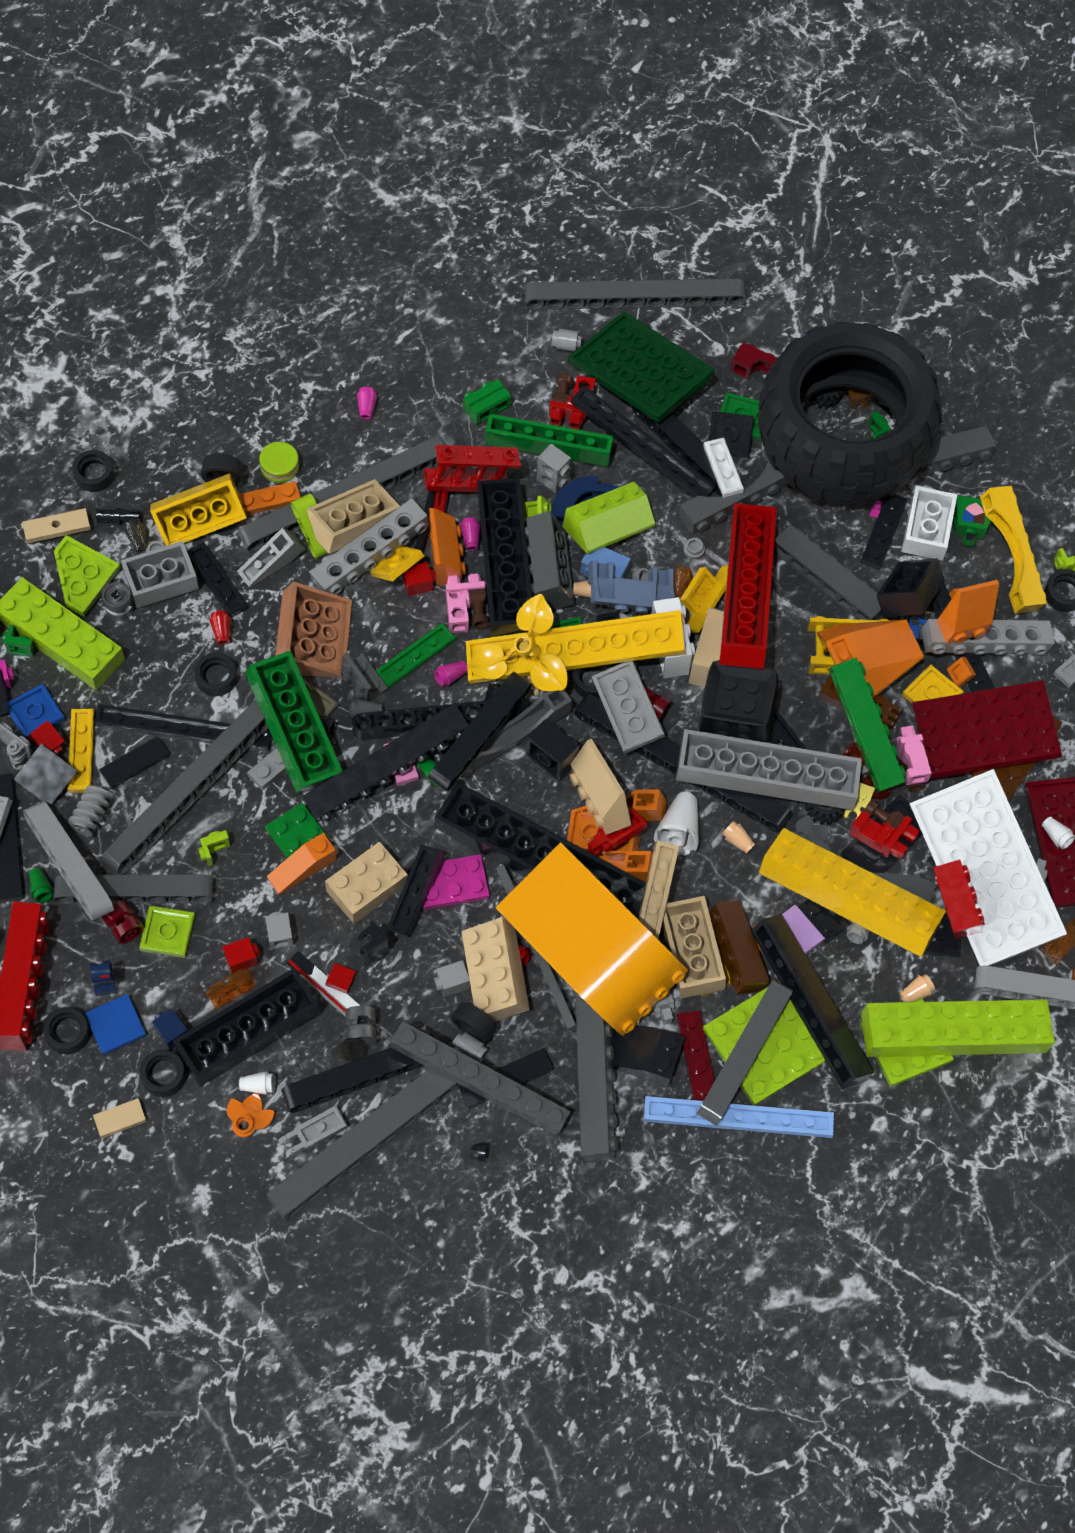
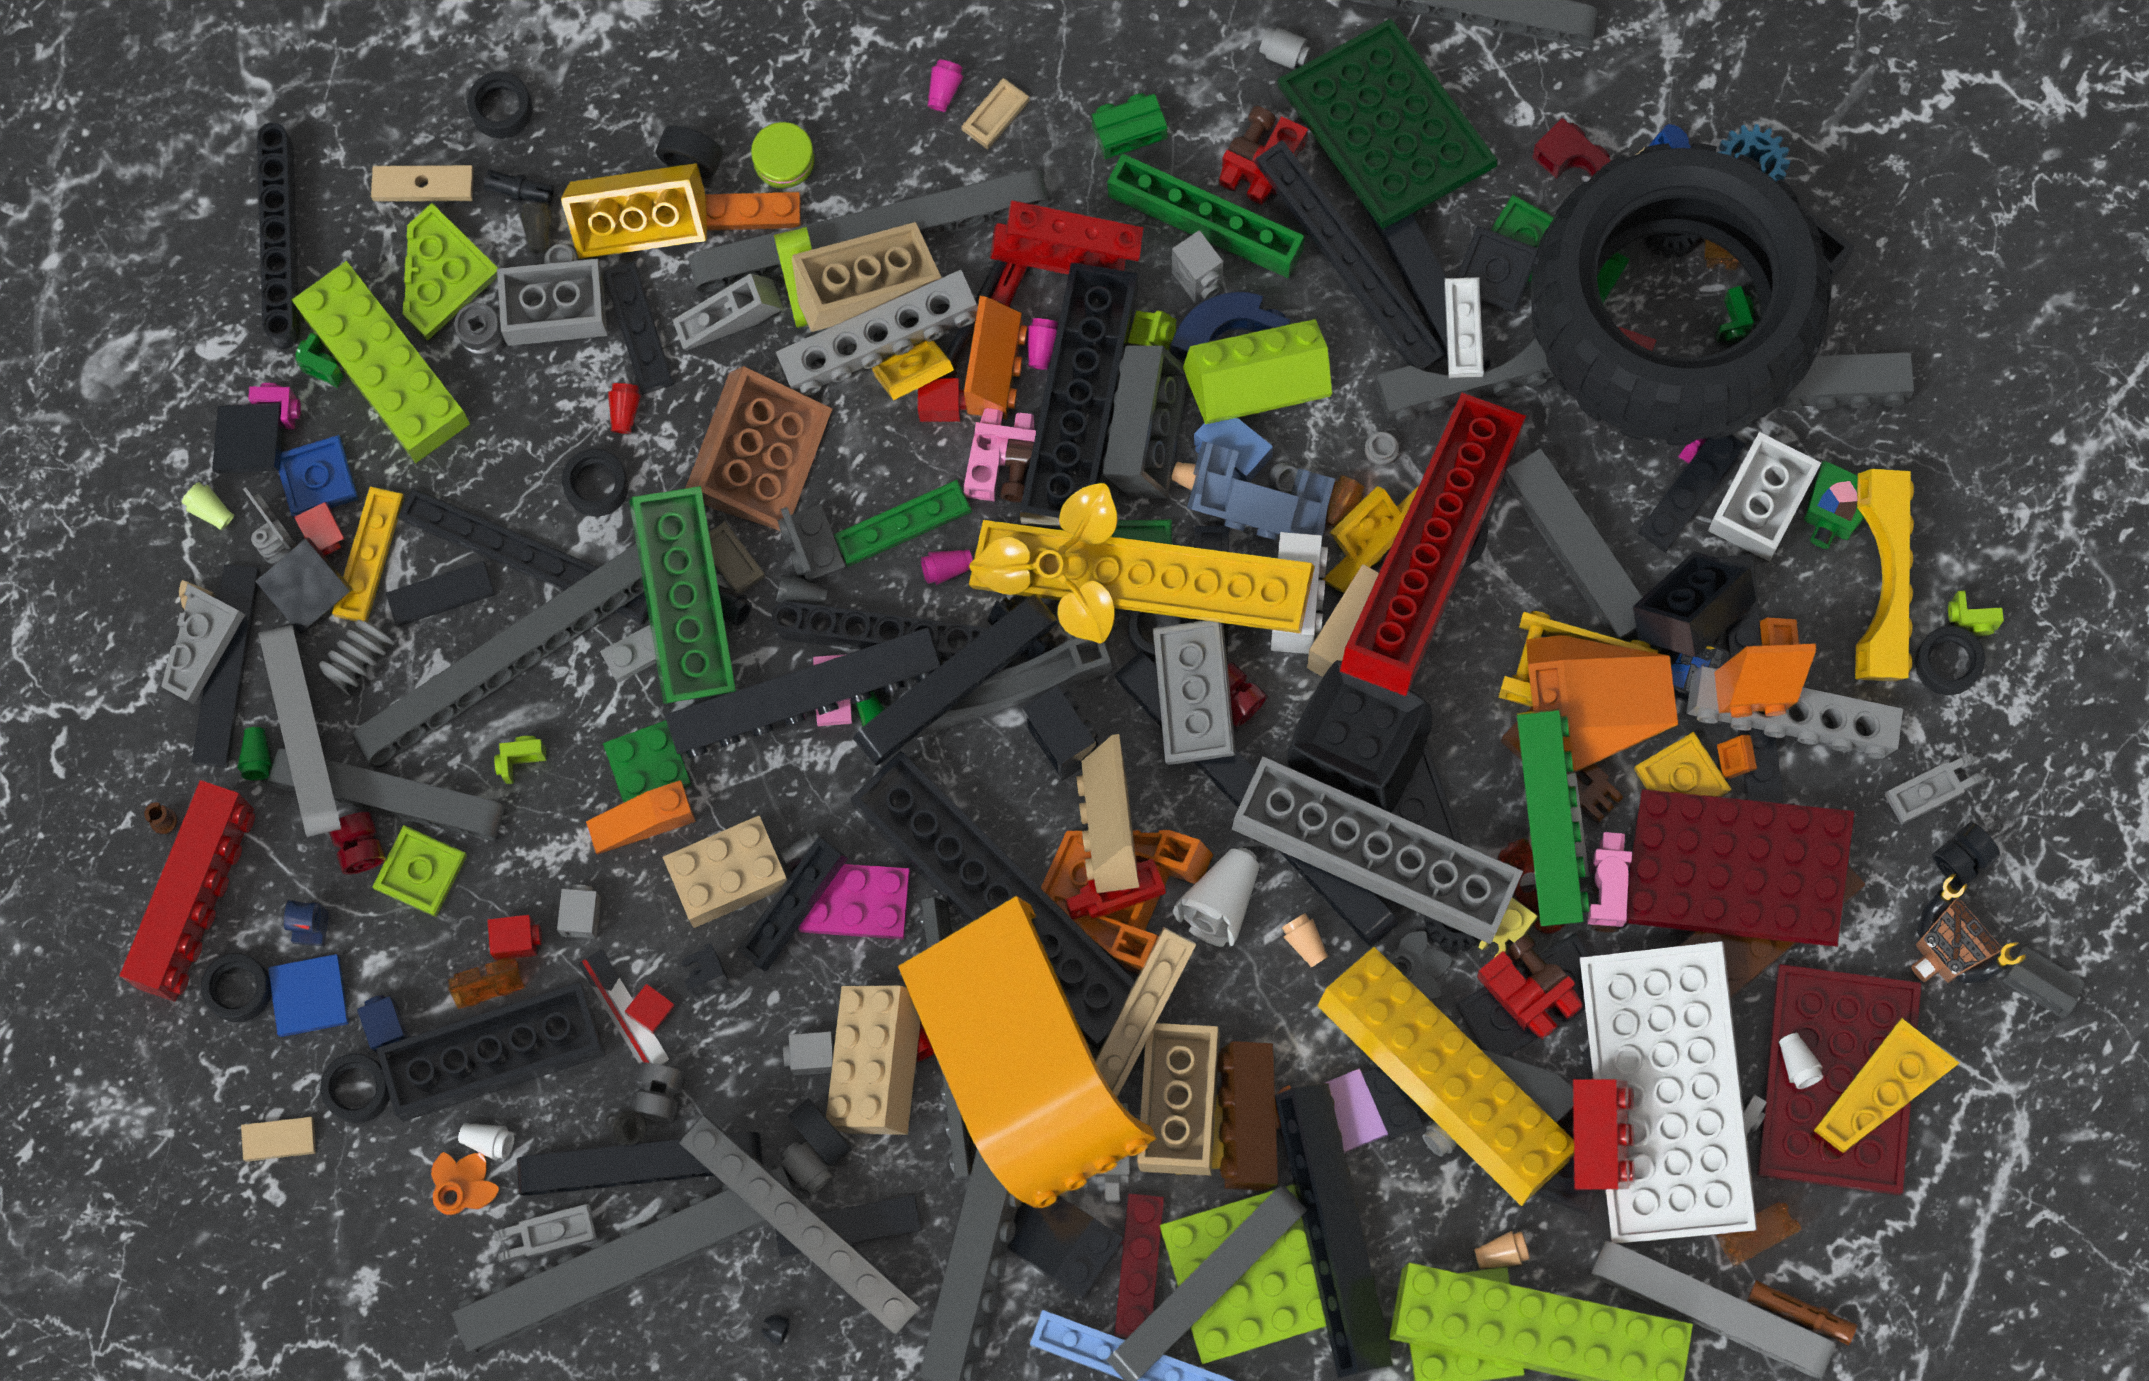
camera: 25 degrees right, 10 degrees up
none -> tan tile [962,78,1030,149]

